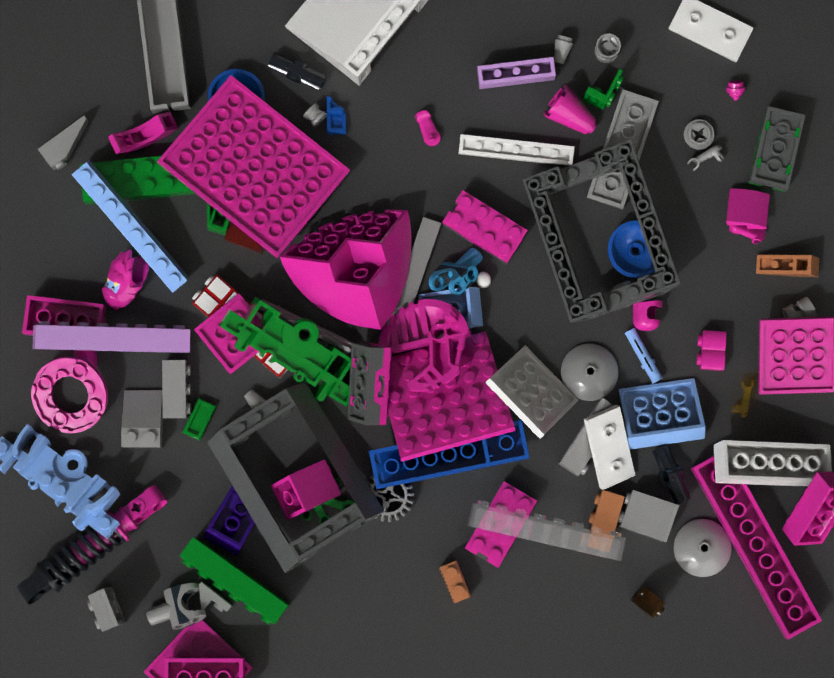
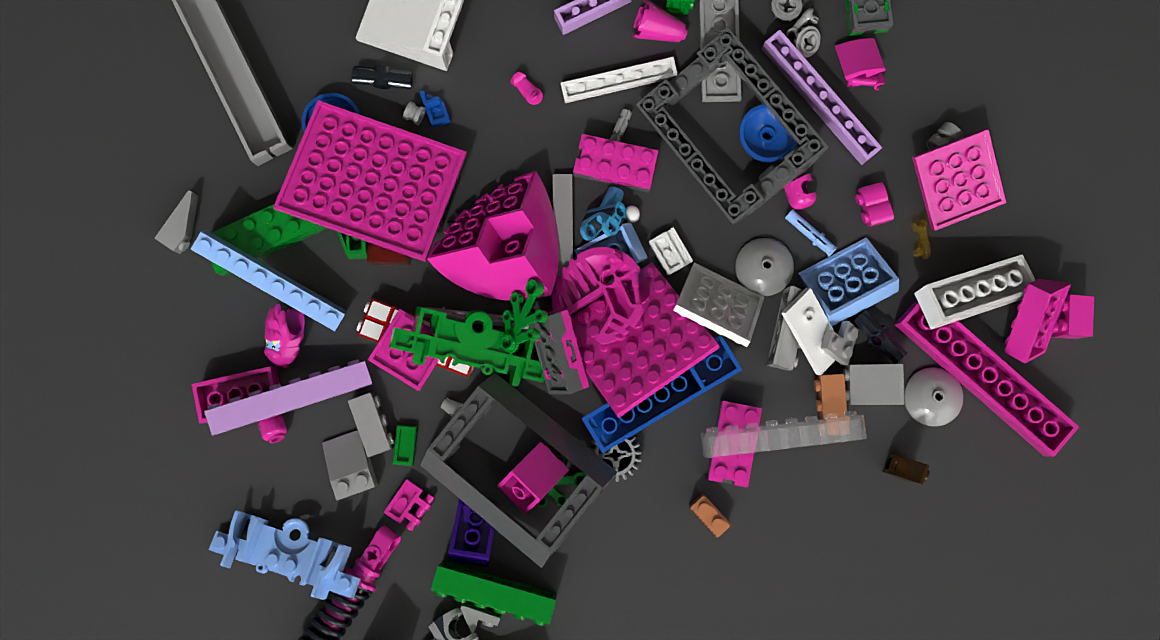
camera: 25 degrees left, 0 degrees up
dark pink plate [31,357,108,433] -> none
dark pink arch [108,112,178,154] -> none
nougat slope [756,255,819,277] -> none
none -> dark pink plate [384,479,435,531]
none -> green plant [501,280,548,353]
none -> light grey axle [610,109,632,142]
none -> white plate [649,227,693,276]
none -> lavender brick [761,30,882,165]
none -> light grey gear [793,26,820,58]
none -> light grey plate [821,321,859,365]

